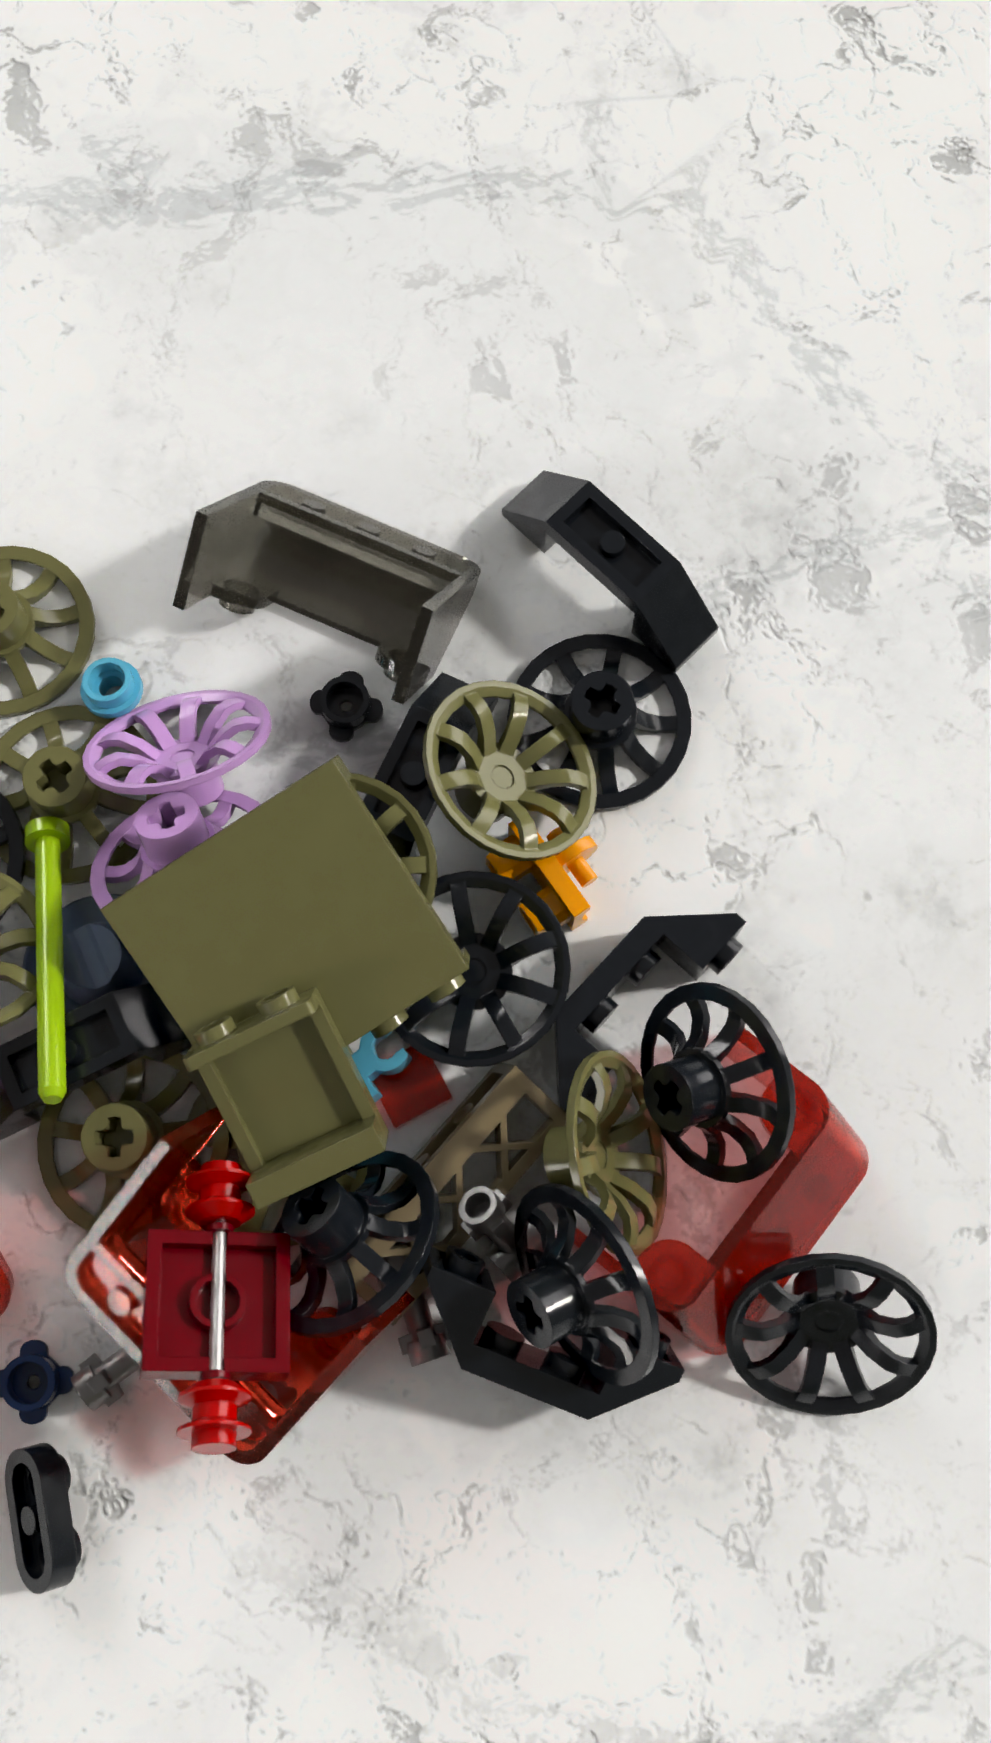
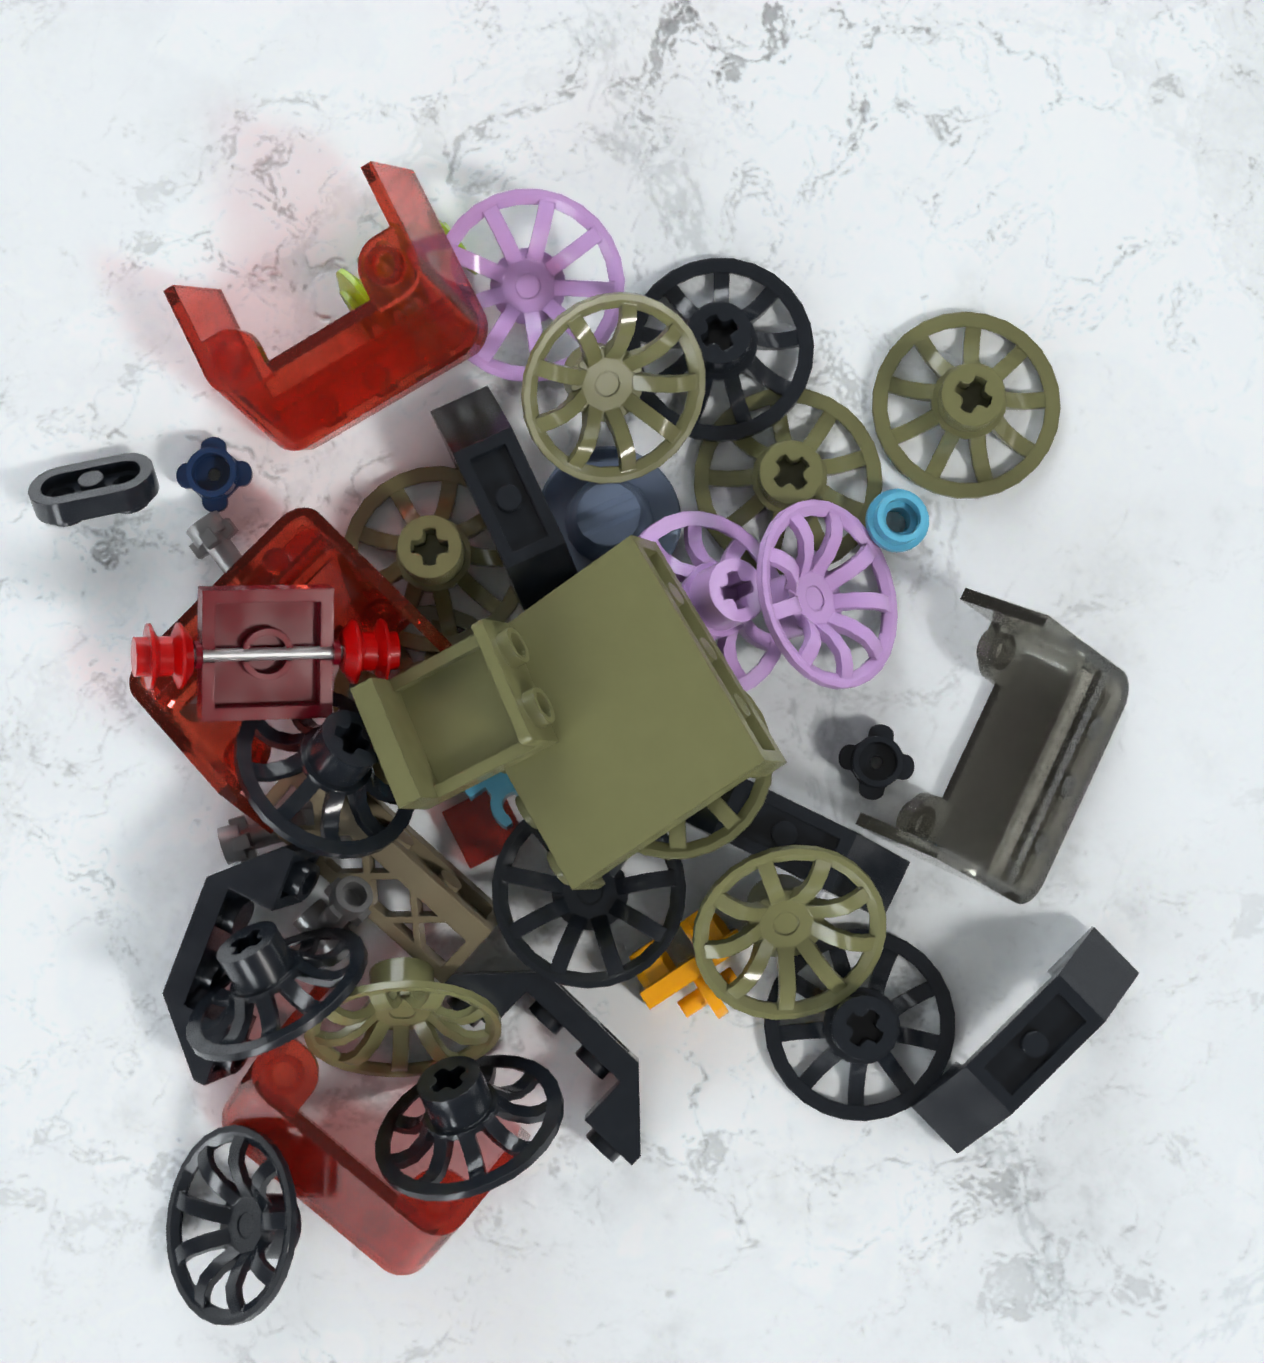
camera: 90 degrees right, 10 degrees up
lime bar [25,816,71,1105] -> none

